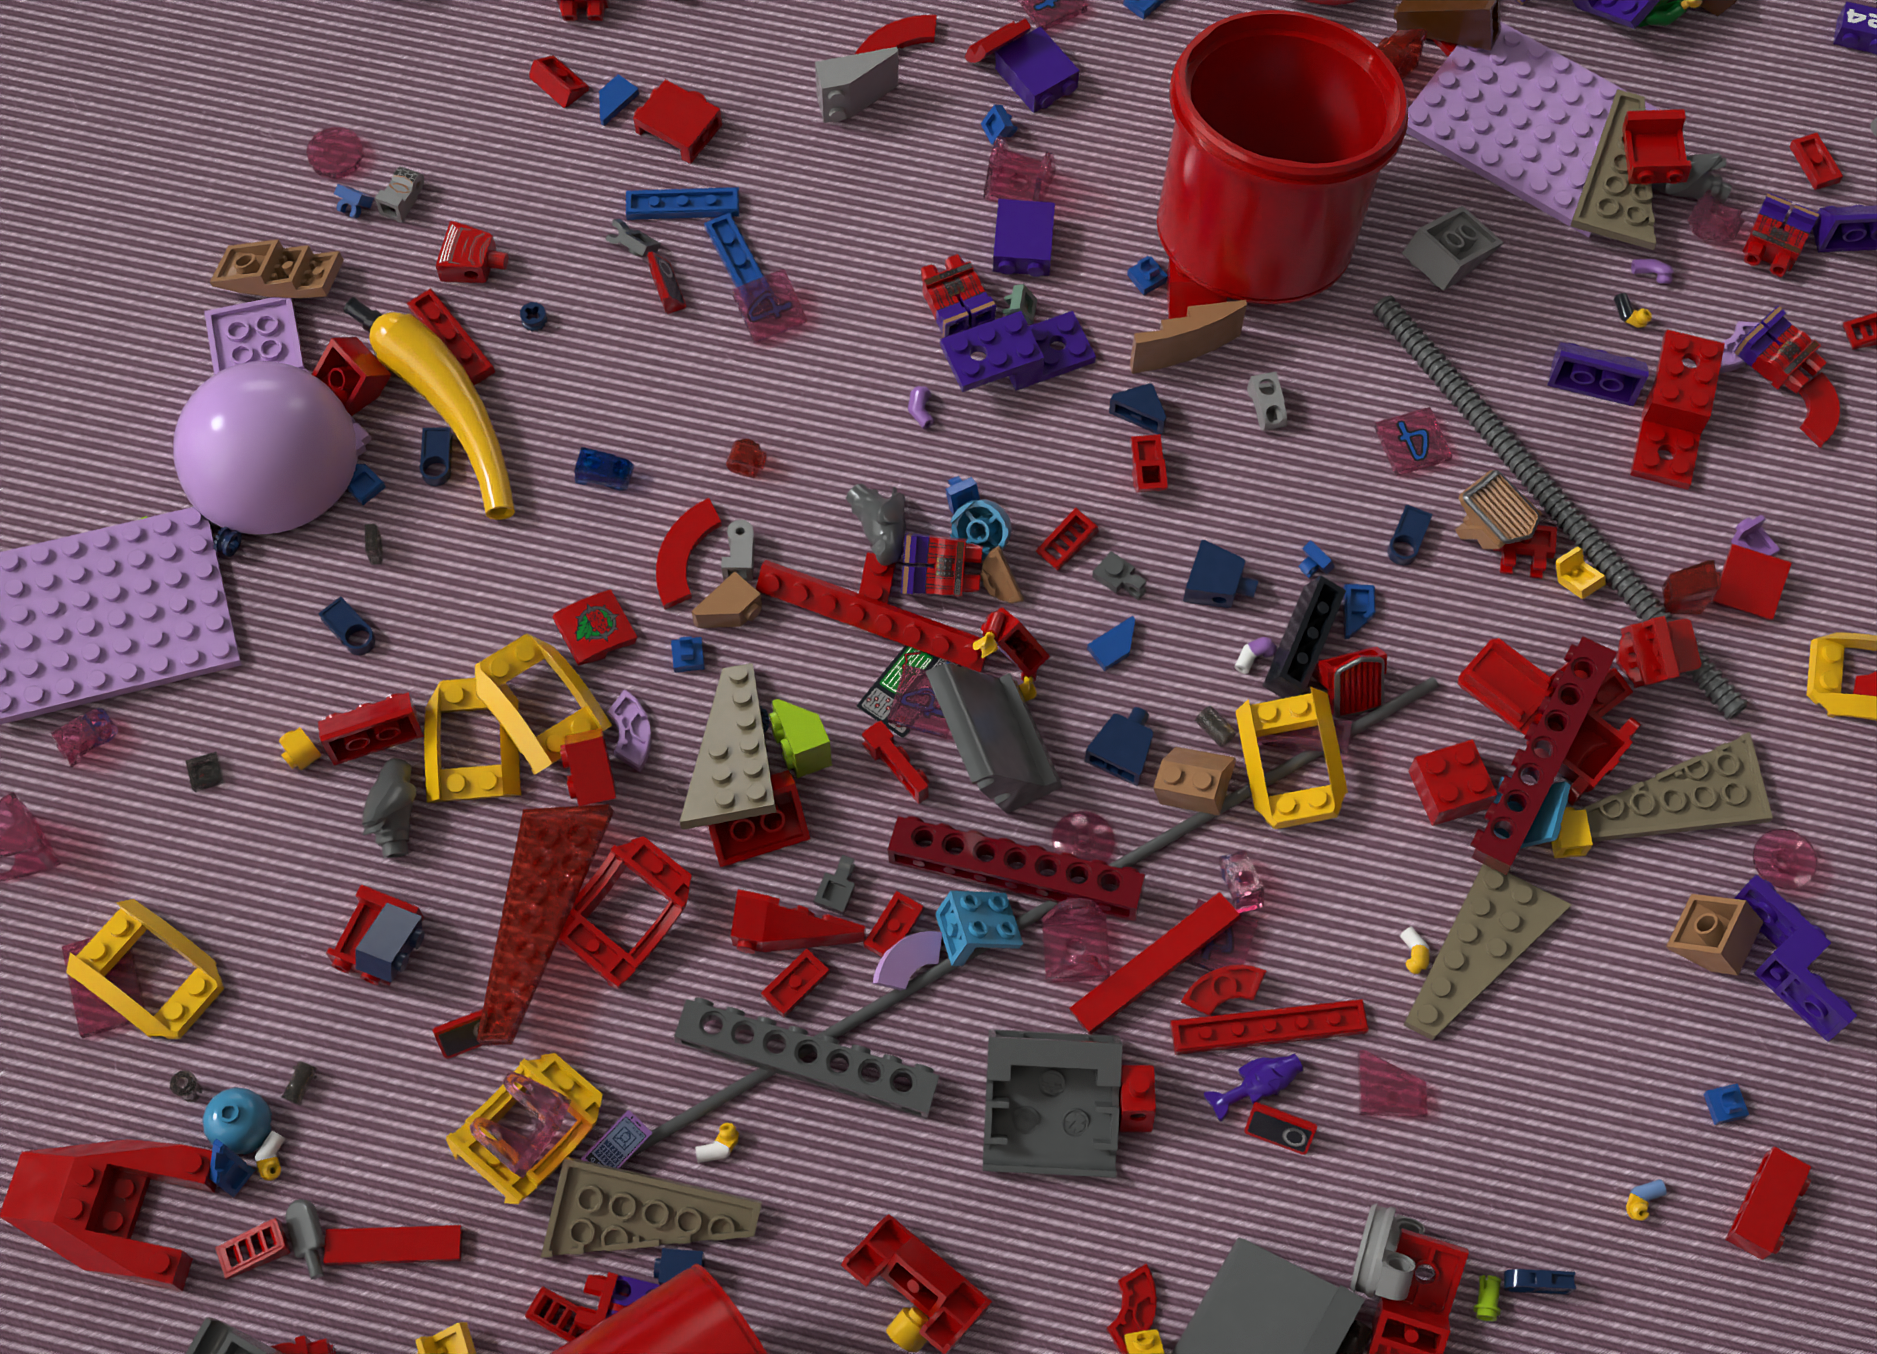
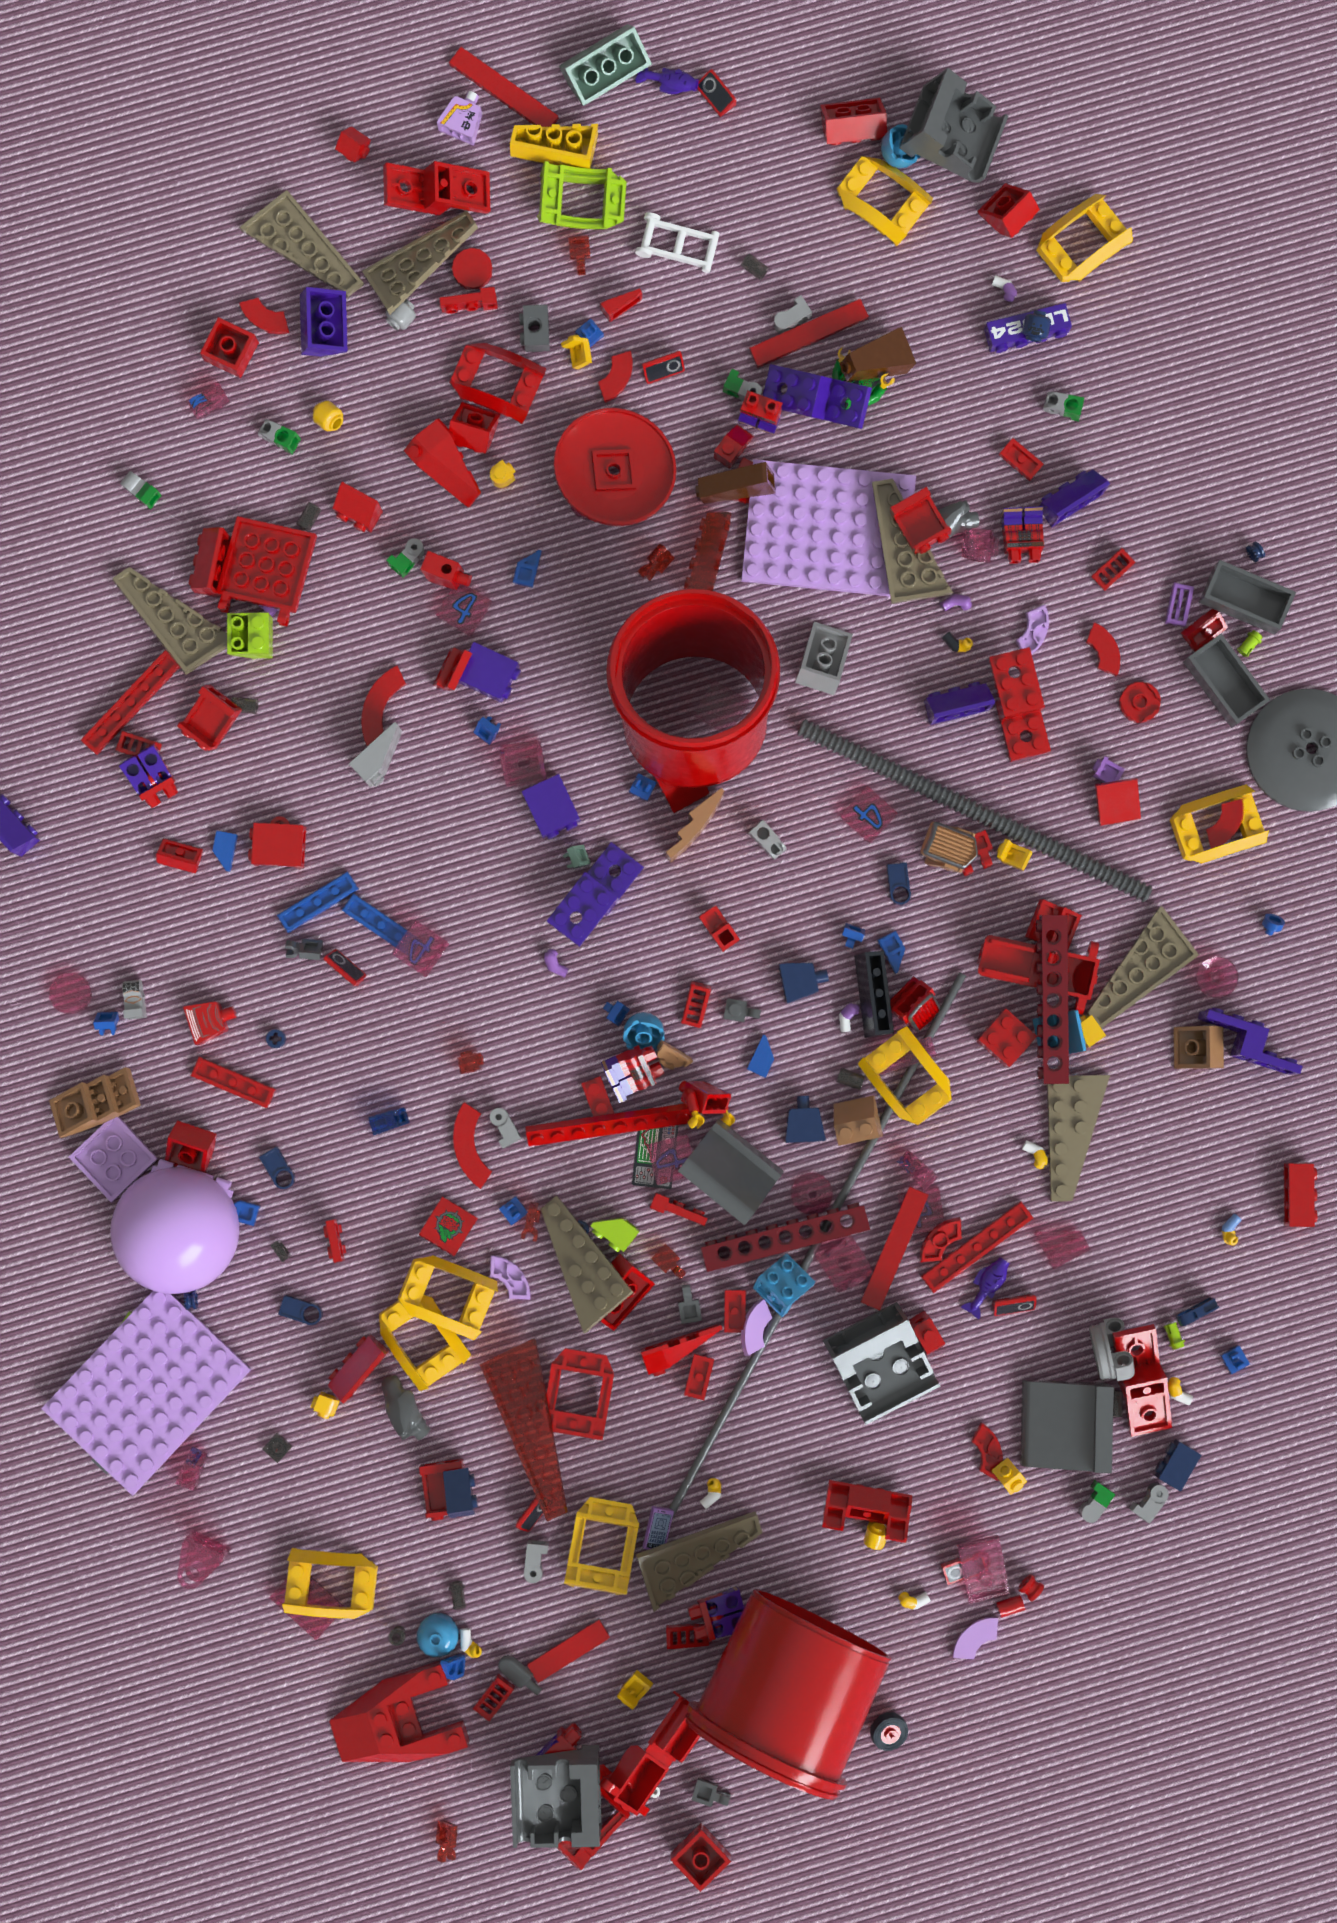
camera: 30 degrees left, 20 degrees up
yellow animal [343,297,515,520] -> none
clear pink hose [470,1072,571,1178] -> none
red brick [560,728,616,807] -> none
dark blue brick [654,1248,706,1285] -> none
dark grey brick [674,997,939,1119] -> none
medium nougat slope [691,571,762,628] -> none
dark grey animal [846,483,906,566] -> none
hips [921,254,996,338] -> none
dark blue slope [1109,383,1166,436] -> none
red piece [1616,616,1701,688] -> none
clear red slope [1662,560,1721,614] -> none
blue tile [1703,1083,1749,1125] -> none
hips [1733,305,1827,394] -> none
none -> red plate [323,1219,347,1263]
none -> clear red plate [520,1202,541,1242]
none -> light grey leg [524,1540,549,1583]
none -> clear red plate [651,1244,687,1279]
none -> red tile [1119,682,1161,723]

